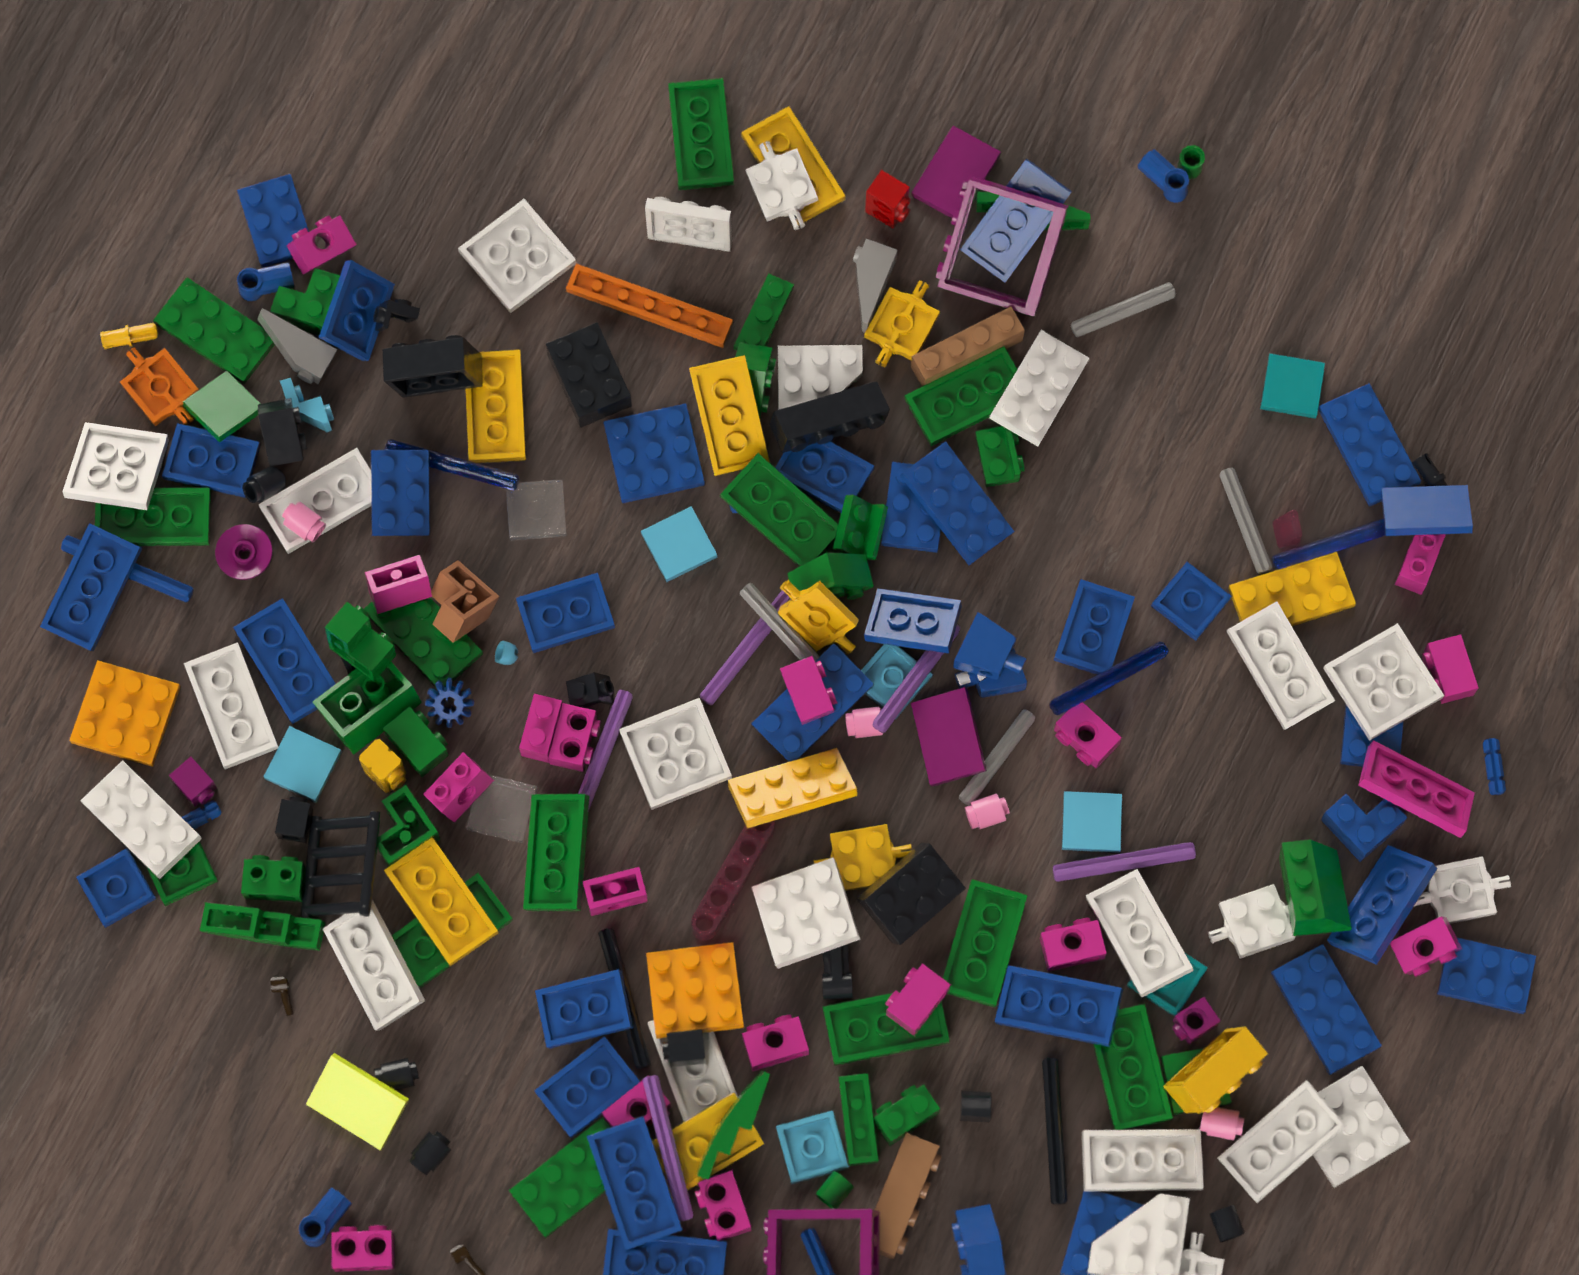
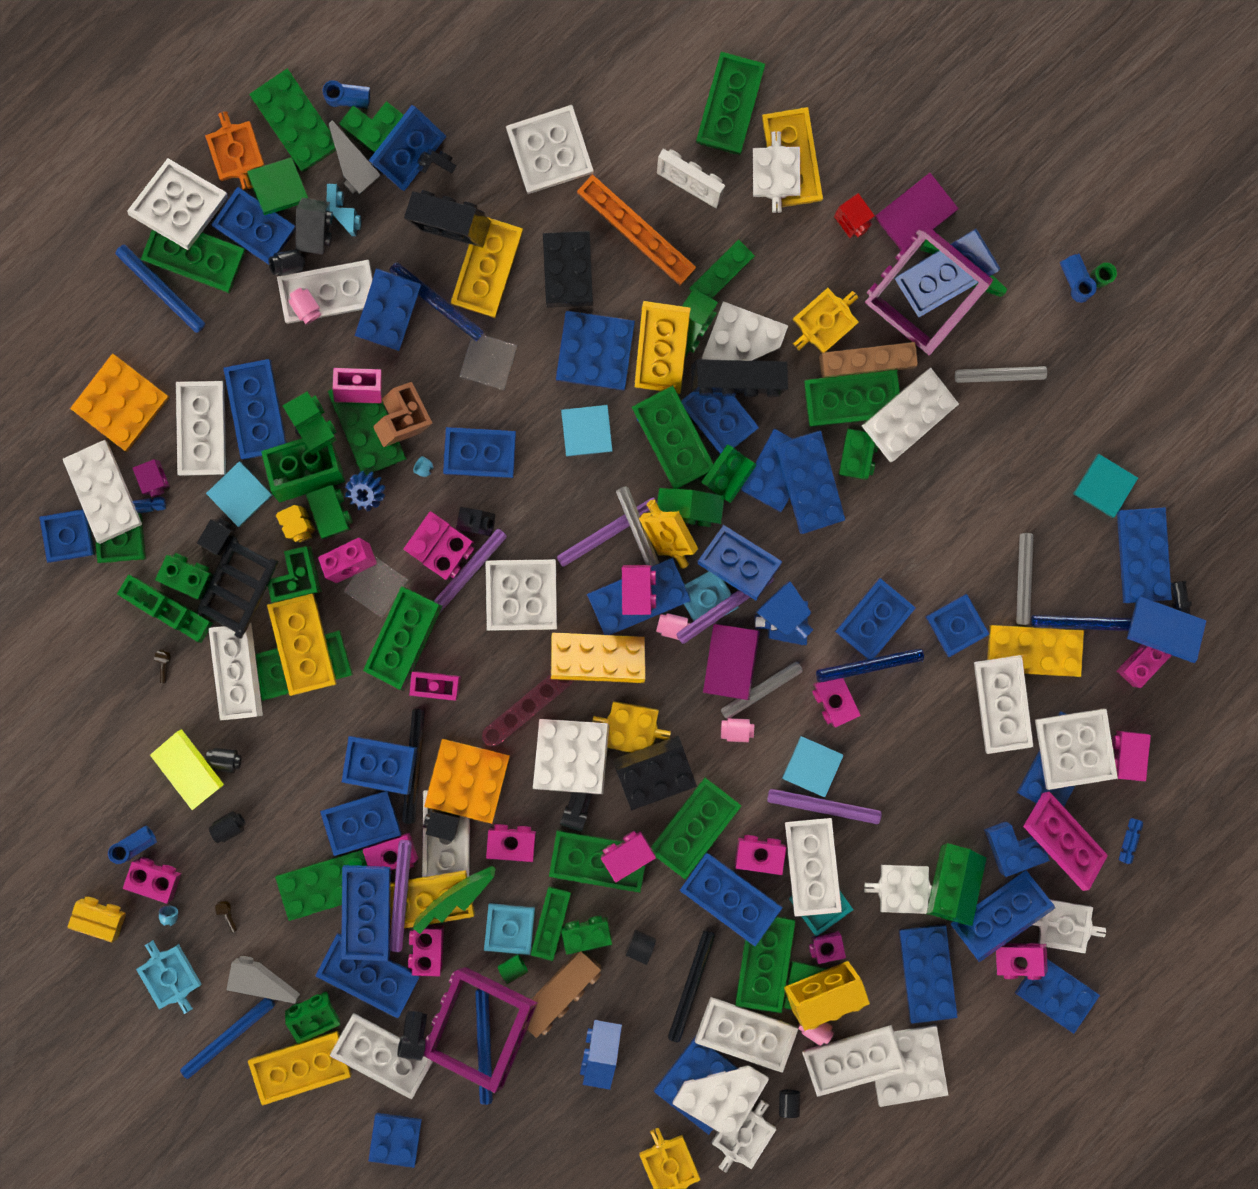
camera: 20 degrees right, 15 degrees up
blue plate [40,523,142,652] -> none
yellow axle [100,323,158,350] -> none
magenta dish [215,524,273,580] -> none
blue plate [237,174,309,268] -> none
dark pink brick [286,215,357,275] -> none
light grey slope [853,239,898,332] -> none
clear pink slope [1273,510,1302,548] -> none

